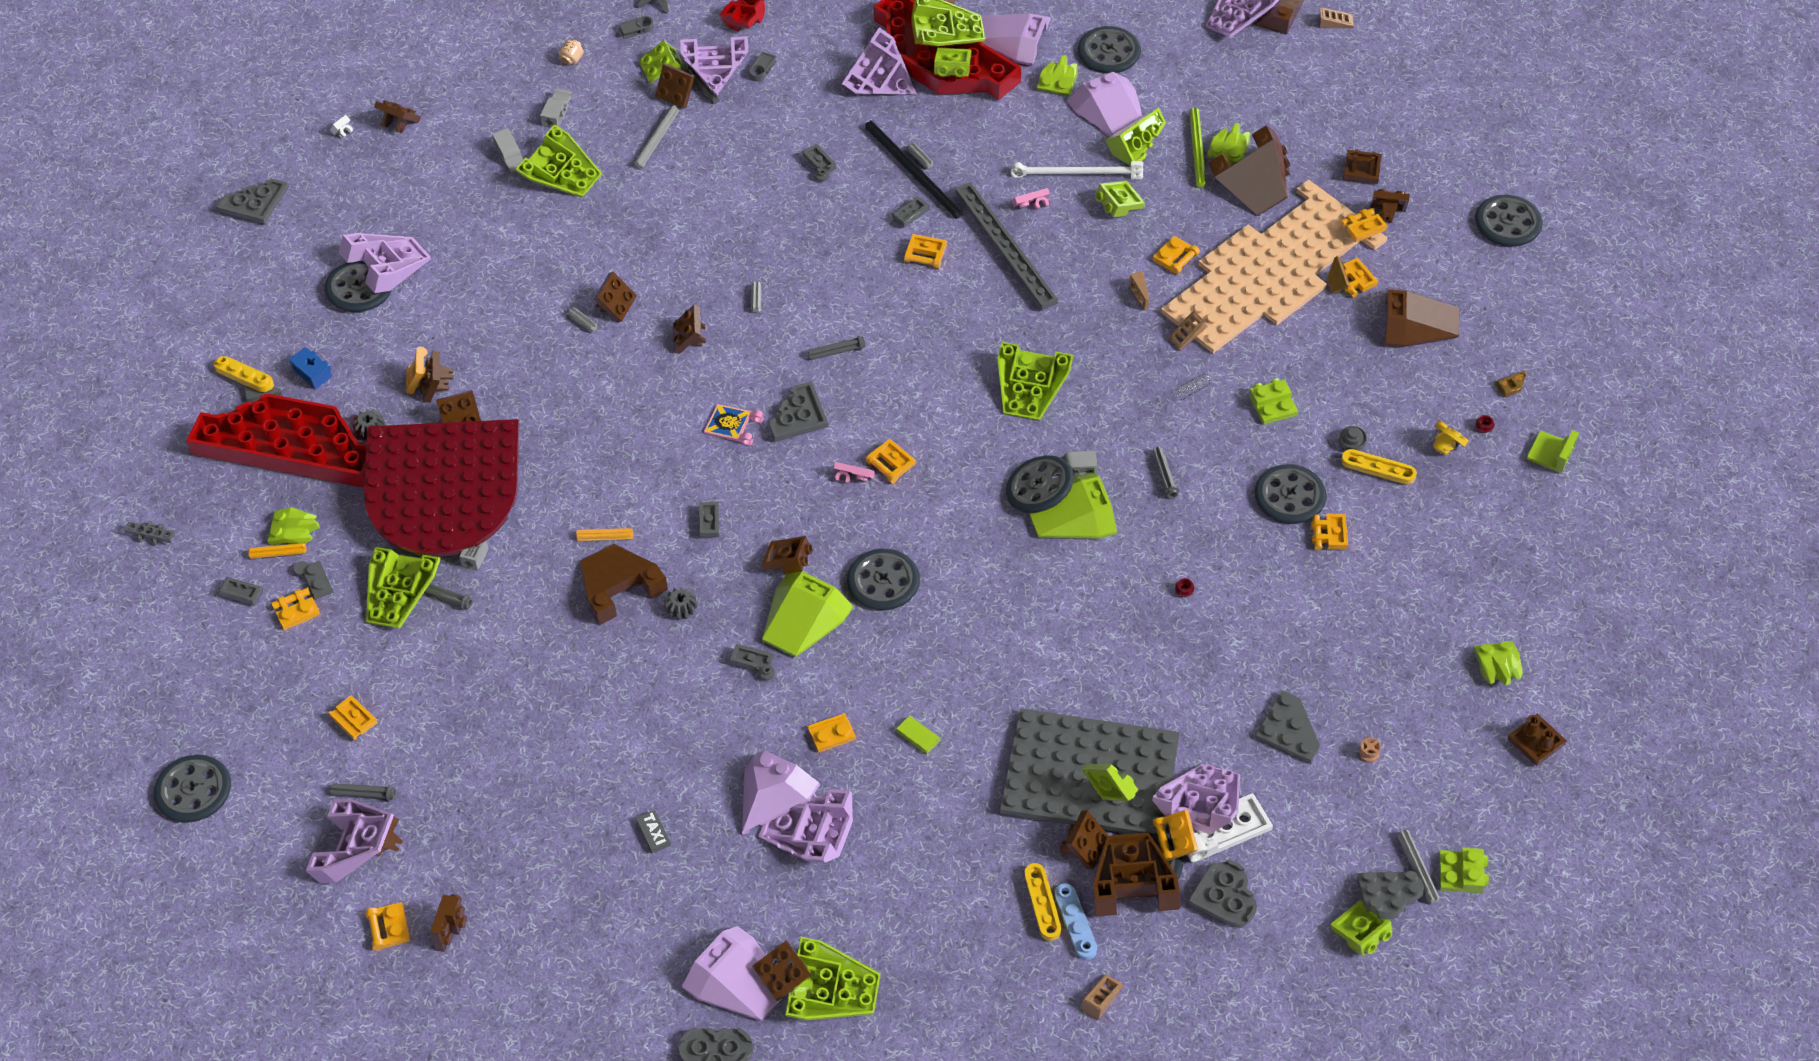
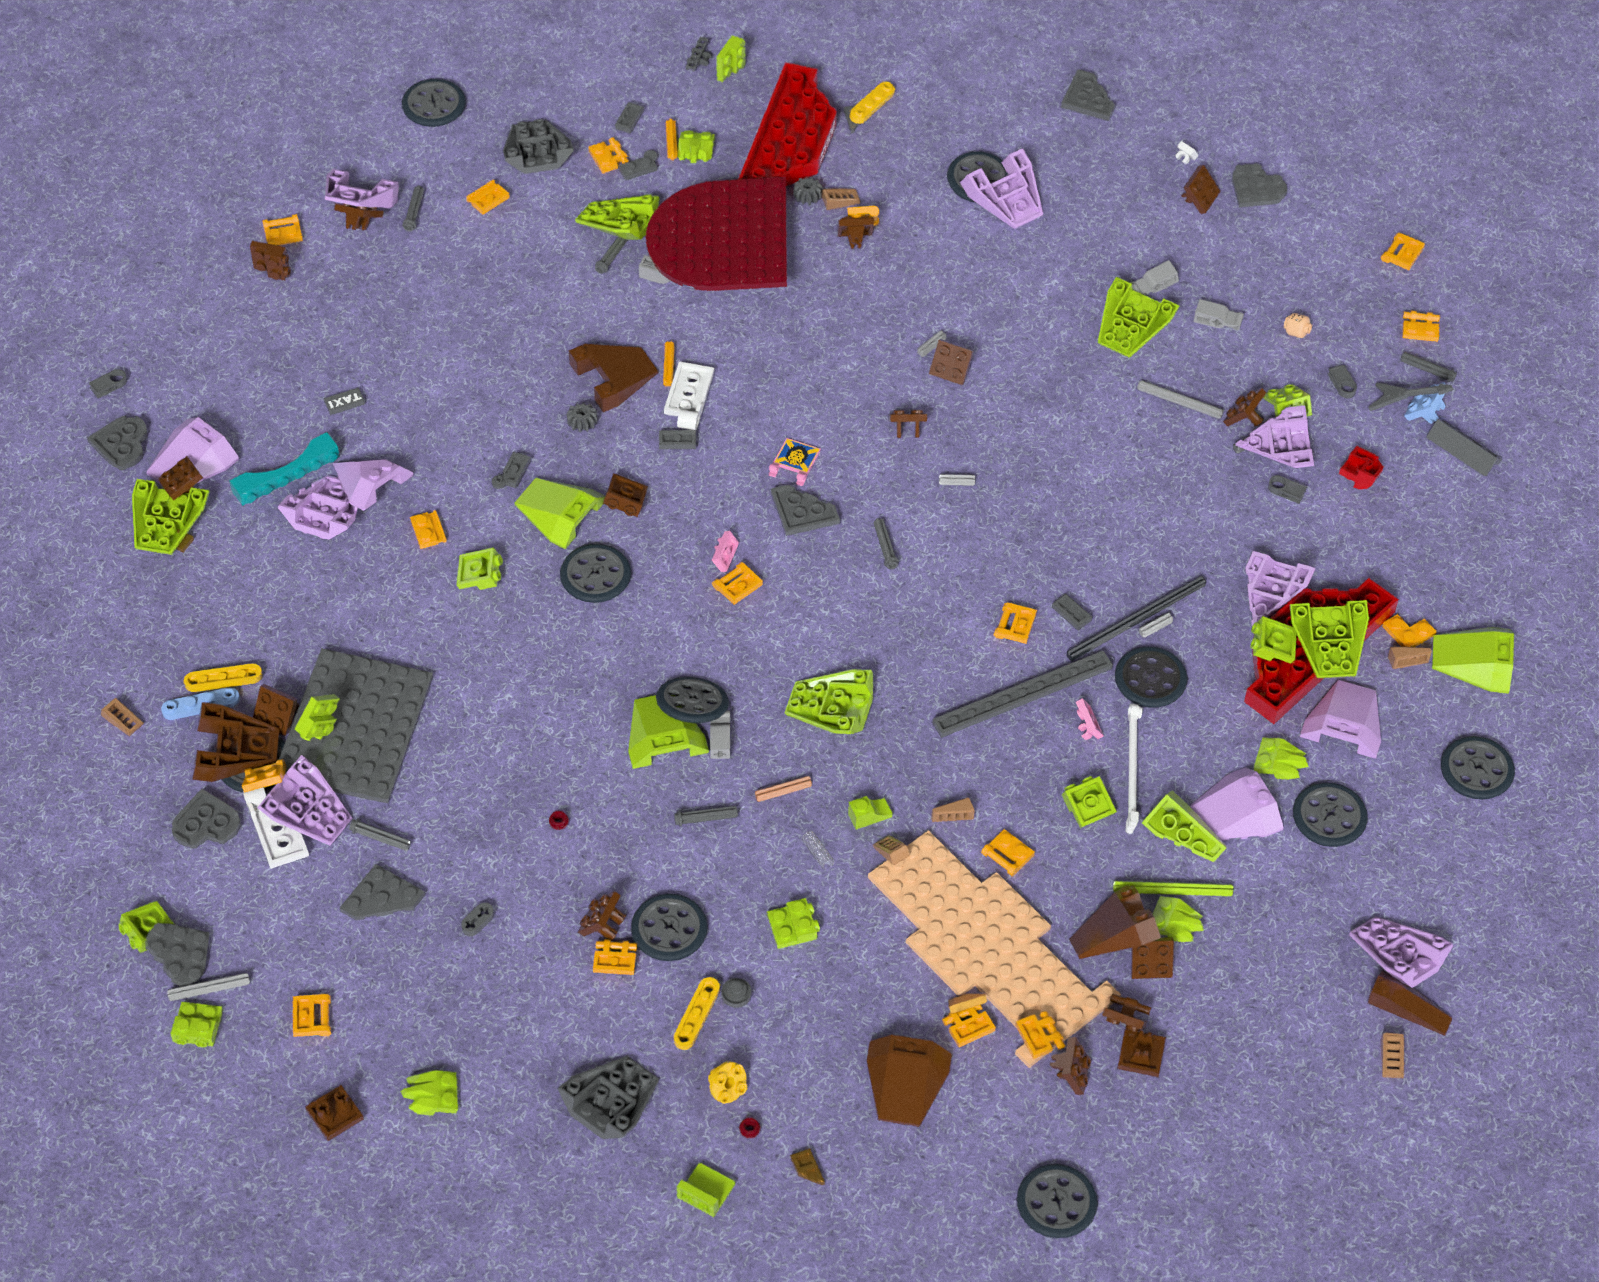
camera: 90 degrees right, 0 degrees up
blue brick [289,347,332,389] -> none
reddish brown plate [436,390,481,423] -> none
dark grey hinge [802,144,837,182] -> none
lime tile [896,715,940,754] -> none
nougat wheel [1359,737,1381,763] -> none
none -> teal arch [229,432,340,506]
none -> light orange plate [293,994,331,1037]
none -> axle [349,819,411,851]
none -> lime plate [456,548,503,590]
none -> dark grey beam [461,903,494,936]
none -> dark grey wedge [503,119,574,174]
none -> dark grey wedge [558,1056,659,1140]
none -> reddish brown plate [578,891,626,941]
none -> white hinge [664,362,714,430]
none -> lime plate [717,35,746,82]
none -> axle [755,776,812,802]
none -> medium nougat slope [822,189,860,210]
none -> lime arch [848,796,893,830]
none -> reddish brown plate [1102,993,1152,1032]
none -> wedge [1115,647,1188,708]
none -> dark grey plate [1232,163,1287,208]

